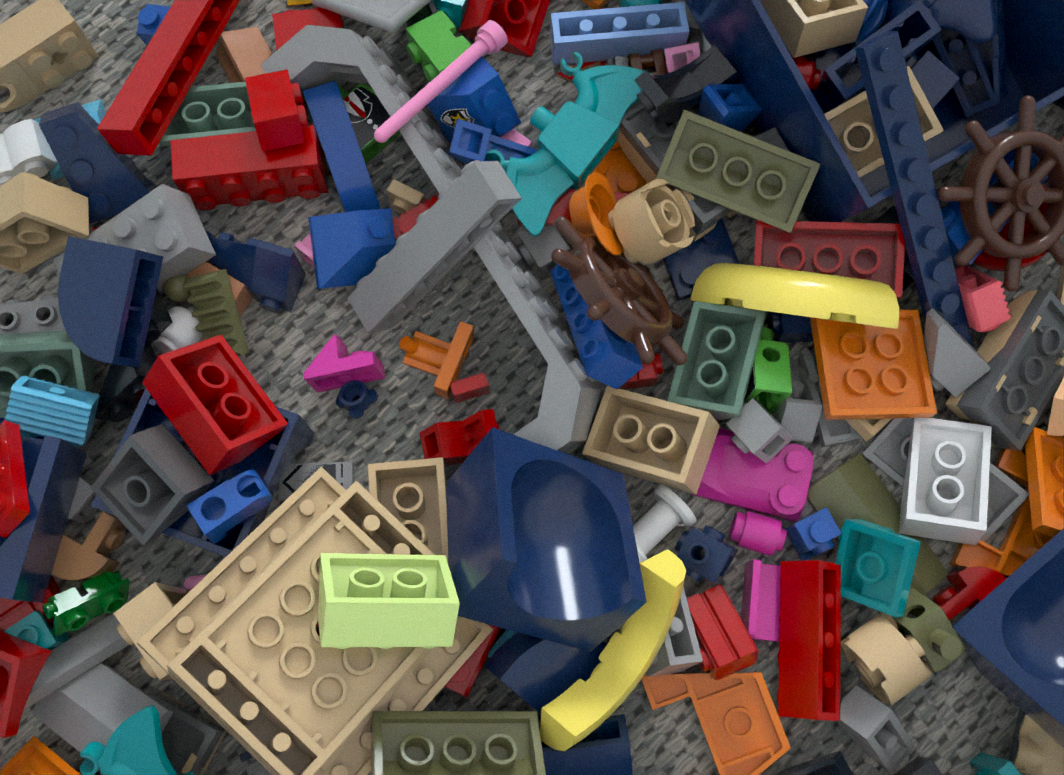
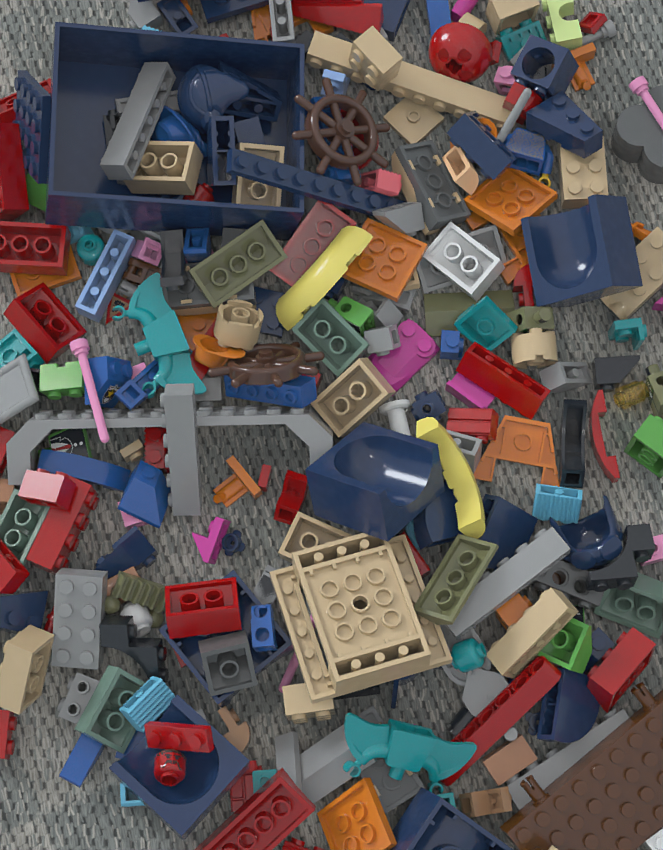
camera: 50 degrees left, 0 degrees up
green hinge [42,571,130,637] -> none
dark blue brick [58,236,163,368] -> none
yellowish green slope [318,553,460,649] -> none
dark pink brick [729,511,787,556] -> none

